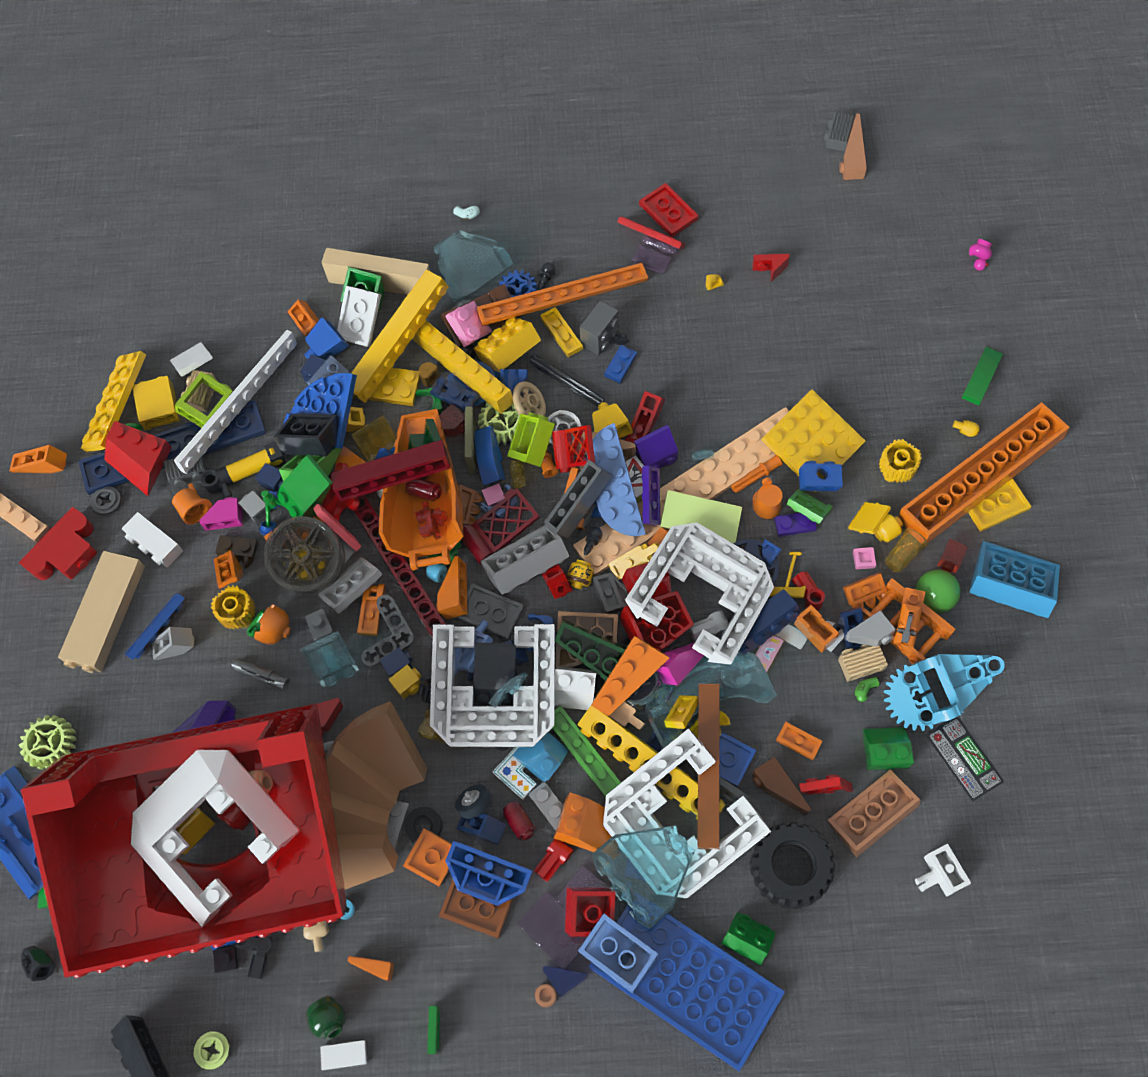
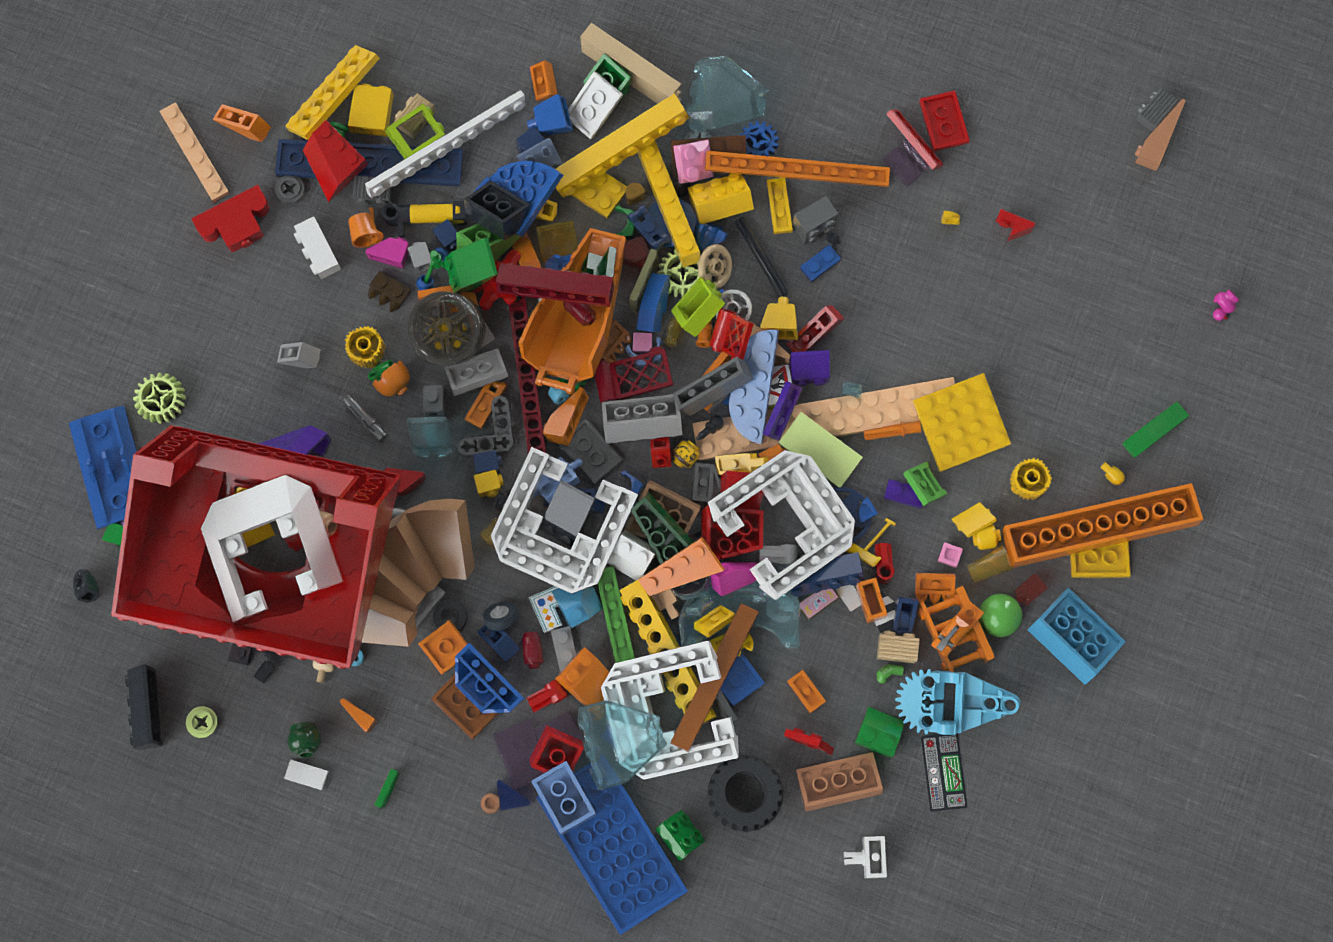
camera: 20 degrees right, 10 degrees up
tan brick [58,551,145,673] -> none
blue plate [124,593,185,660] -> none
white tile [170,342,212,376] -> none
orange slope [214,550,244,589] -> none
coral tile [313,504,361,551] -> none
clear red hips [415,501,448,540] -> none
light aqua arm [453,206,480,220] -> none
clear light blue slope [489,672,528,707] -> none
black bar [538,262,555,290] -> none
orange hat [752,477,783,519] -> none
reddish brown slope [752,757,812,816] -> none
blue brick [799,461,843,492] -> none
light grey slope [846,610,896,647] -> none

